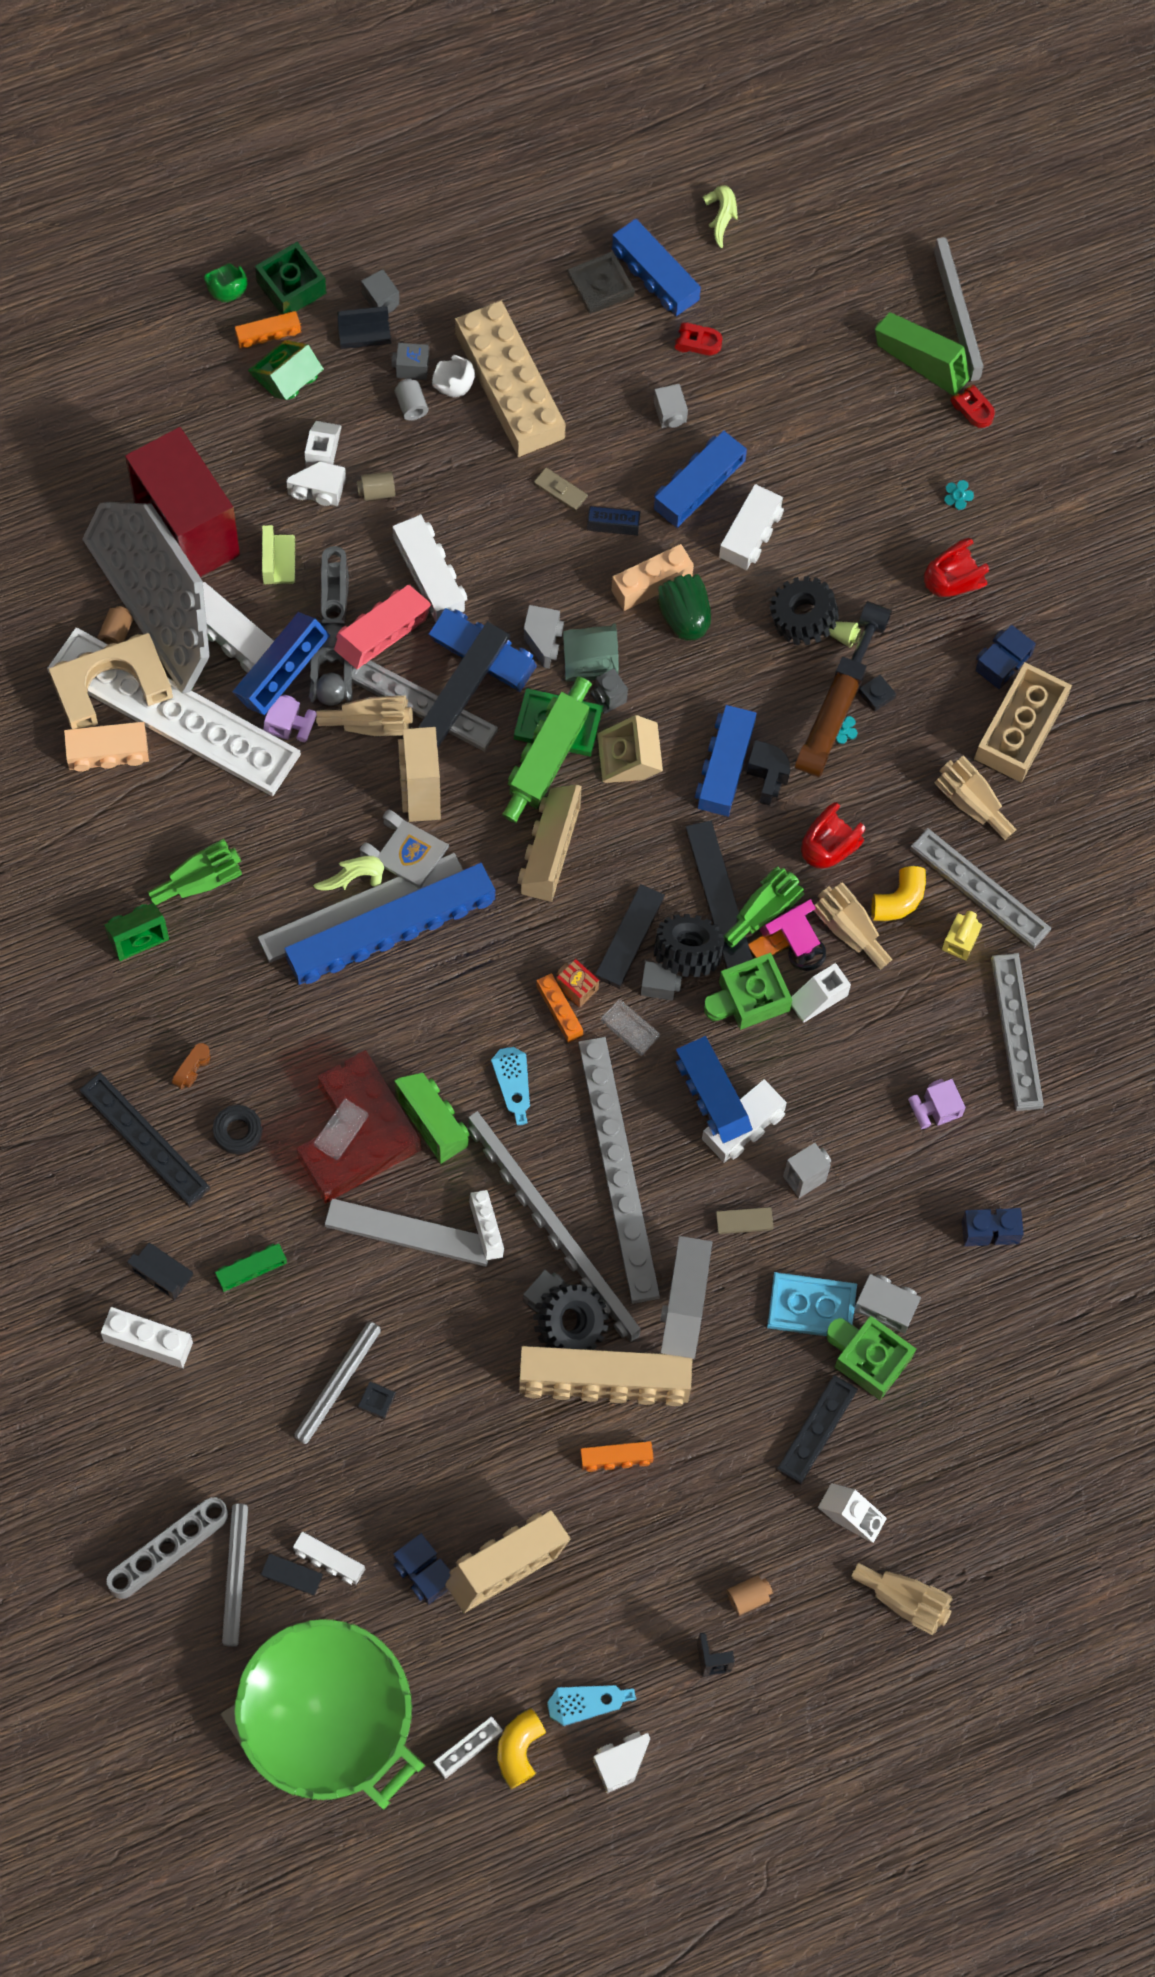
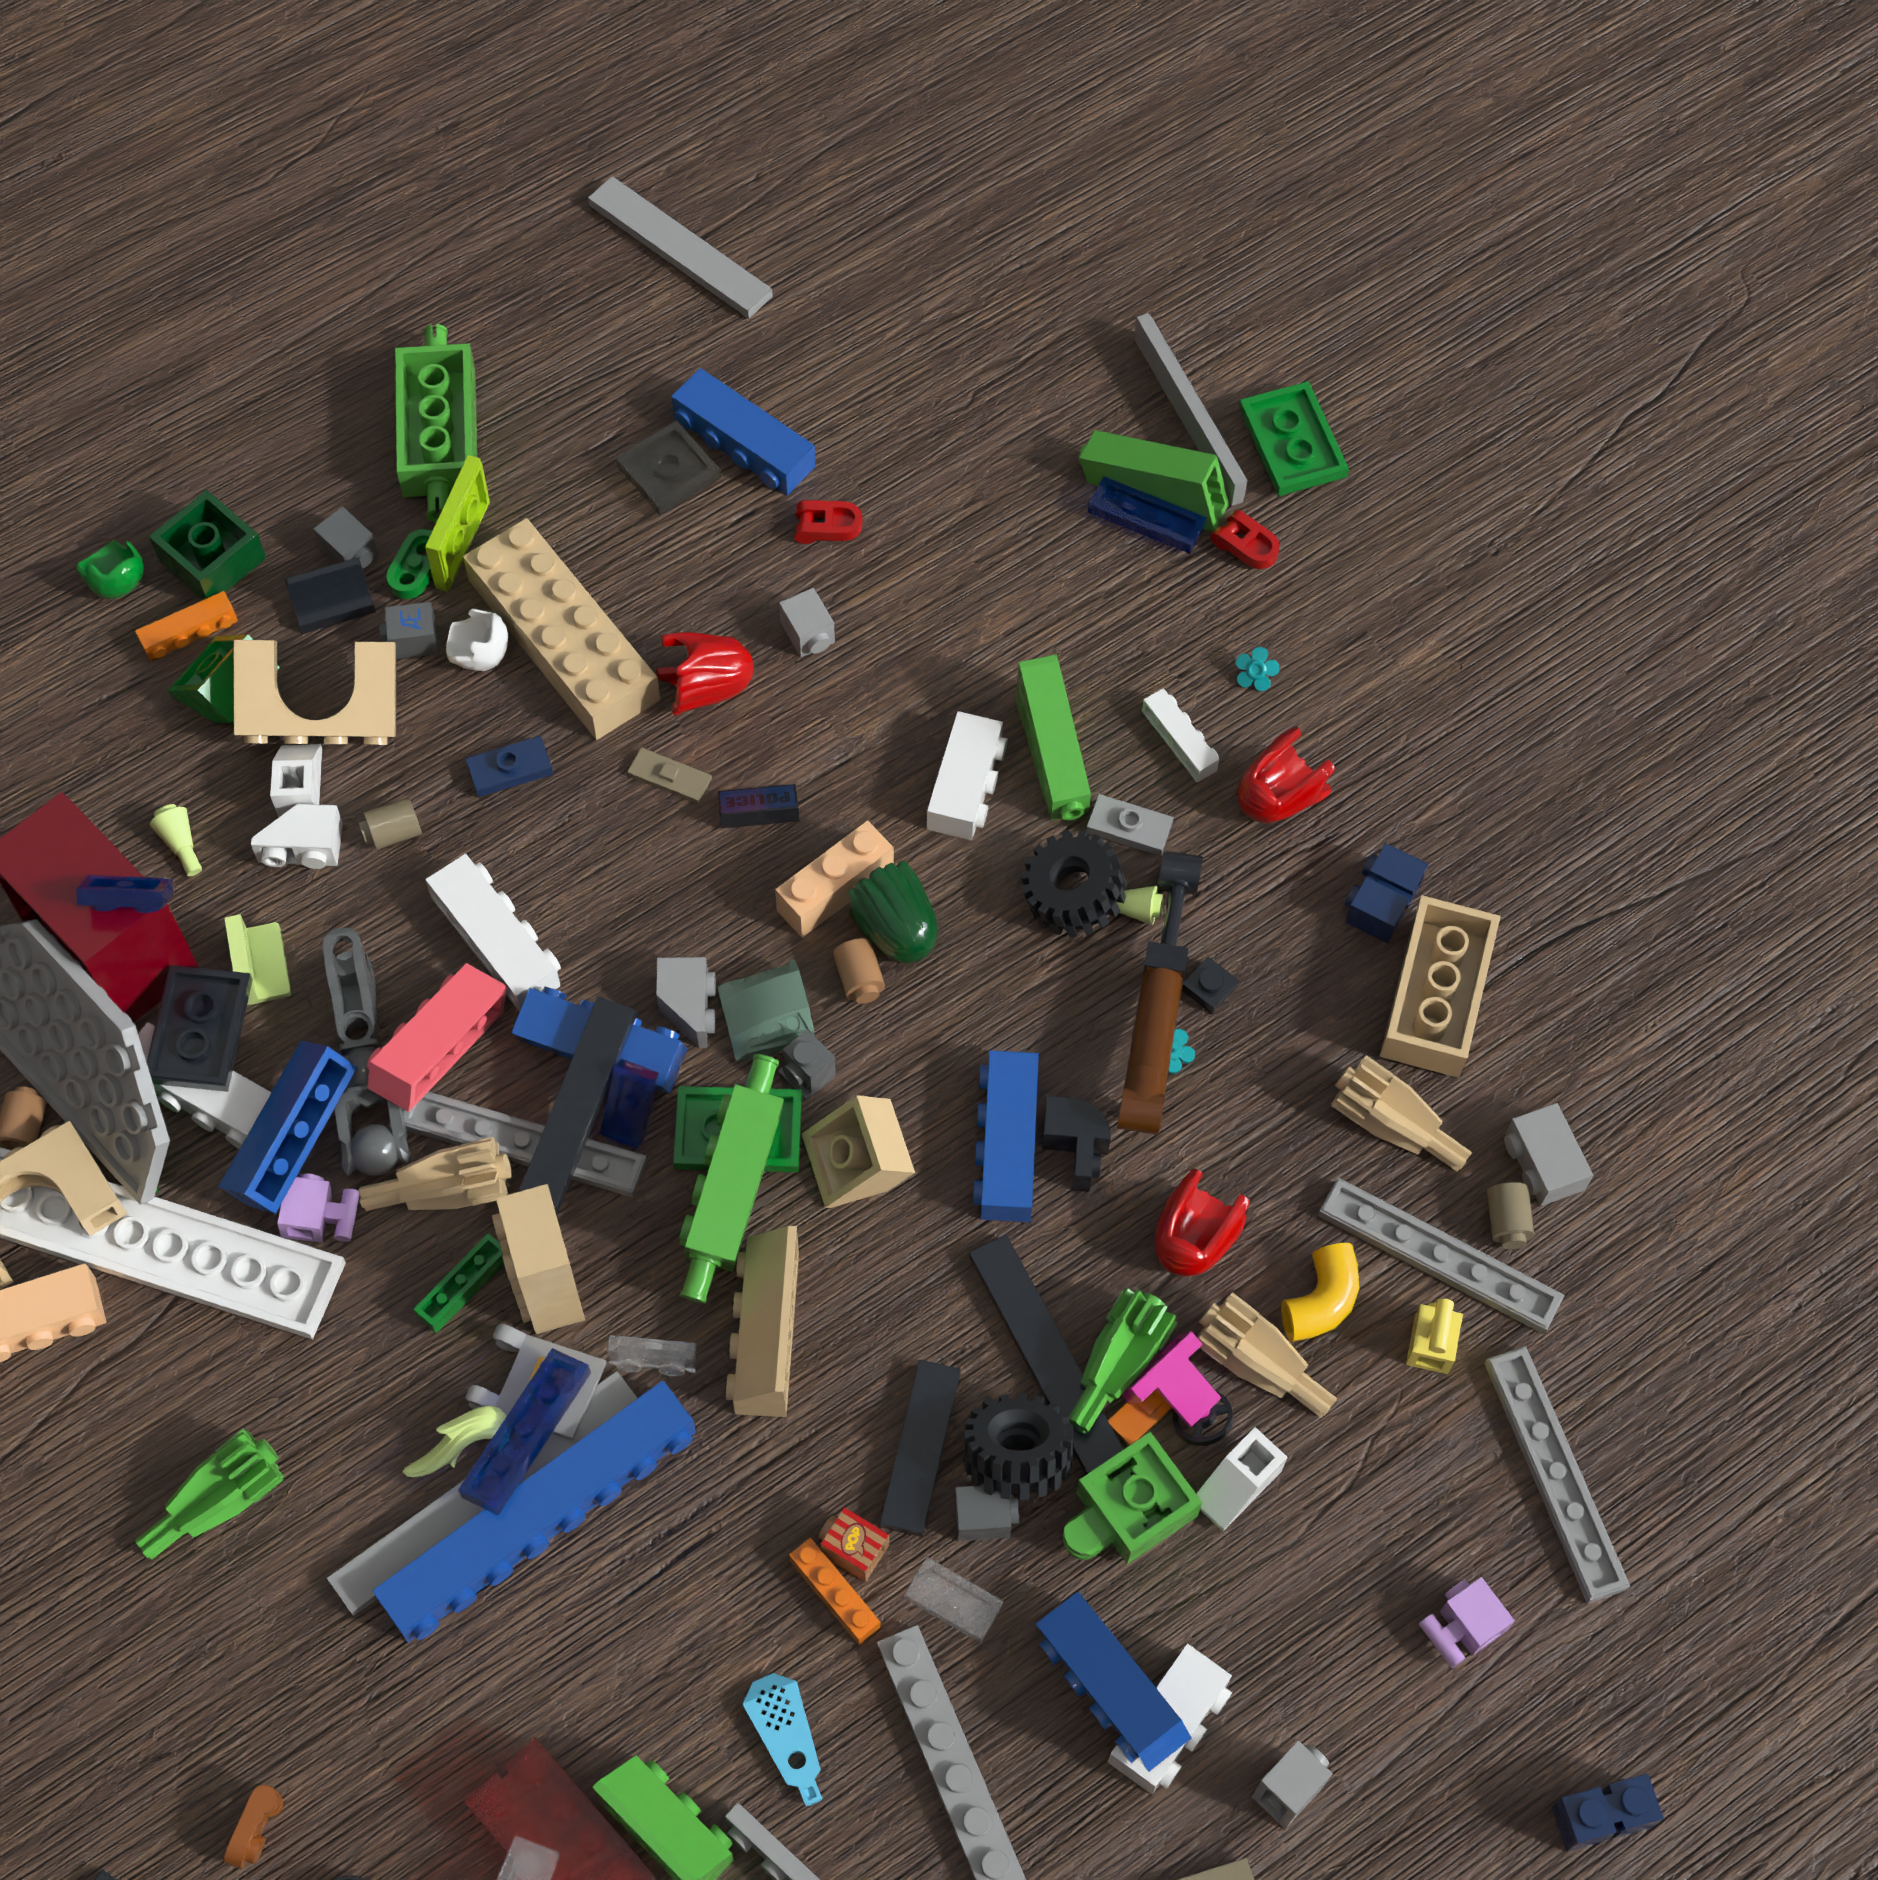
camera: 10 degrees left, 5 degrees down
green slope [104,903,169,961] -> none
light grey brick [395,379,428,420] -> none
blue brick [654,431,747,528] -> none
yellowish green piece [703,186,738,248] -> none
none -> clear blue plate [76,875,173,913]
none -> black tile [146,965,253,1092]
none -> yellowish green cone [149,804,202,877]
none -> tan arch [234,640,396,745]
none -> green plate [387,529,432,599]
none -> bright green brick [395,324,477,523]
none -> green piece [413,1233,504,1334]
none -> lime tile [425,455,490,592]
none -> clear blue plate [458,1348,591,1515]
none -> dark blue plate [466,736,553,797]
none -> light grey tile [588,176,773,319]
none -> clear blue plate [599,1059,659,1149]
none -> clear plate [607,1335,698,1376]
none -> red hair [656,632,754,715]
none -> medium nougat brick [833,938,885,1004]
none -> bright green slope [1016,654,1091,821]
none -> light grey plate [1086,794,1174,856]
none -> clear blue plate [1088,476,1207,554]
none -> white piece [1142,688,1219,783]
none -> green plate [1239,381,1349,496]
none -> dark tan brick [1486,1182,1535,1249]
none -> light grey brick [1504,1103,1594,1206]

